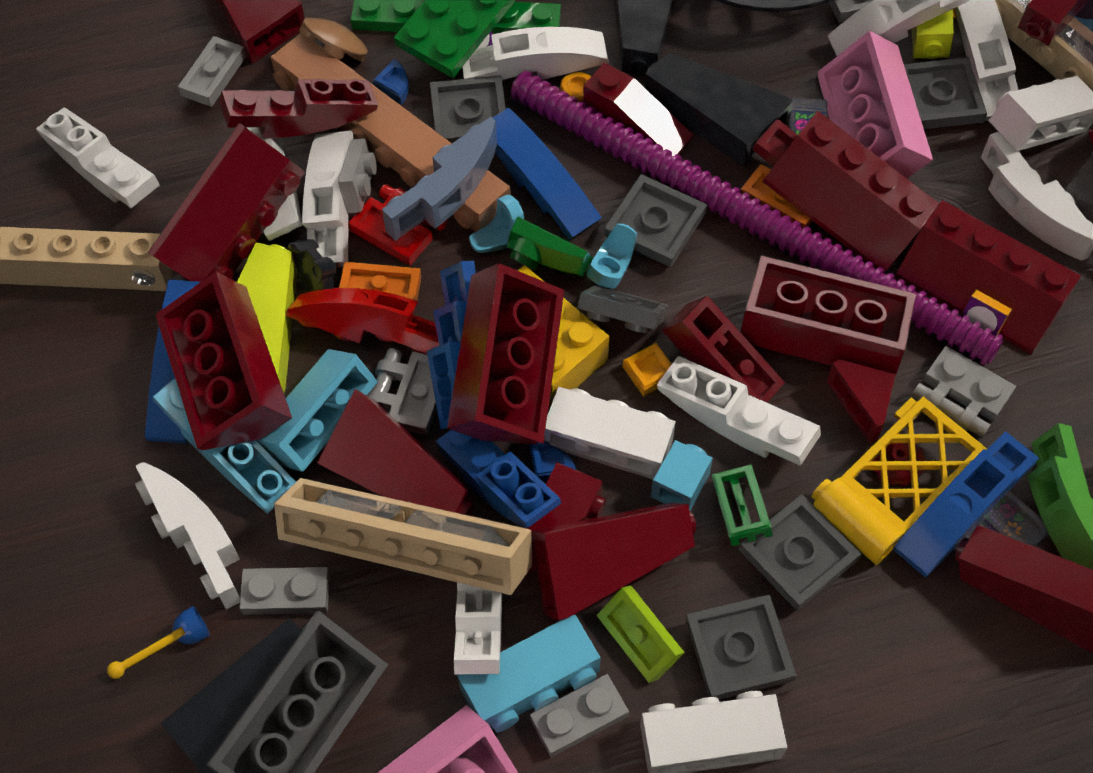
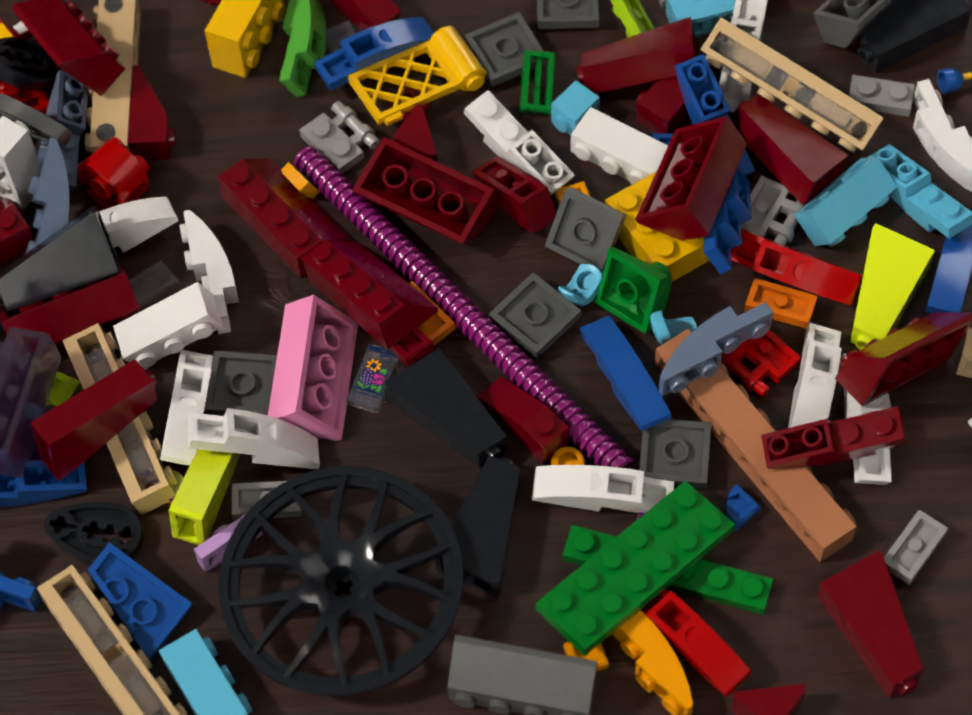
camera: 165 degrees left, 0 degrees up
dark red slope [155,271,292,451] -> none
black piece [288,239,336,292] -> none
medium nougat dish [299,18,368,61] -> none
light grey plate [338,138,377,213] -> none

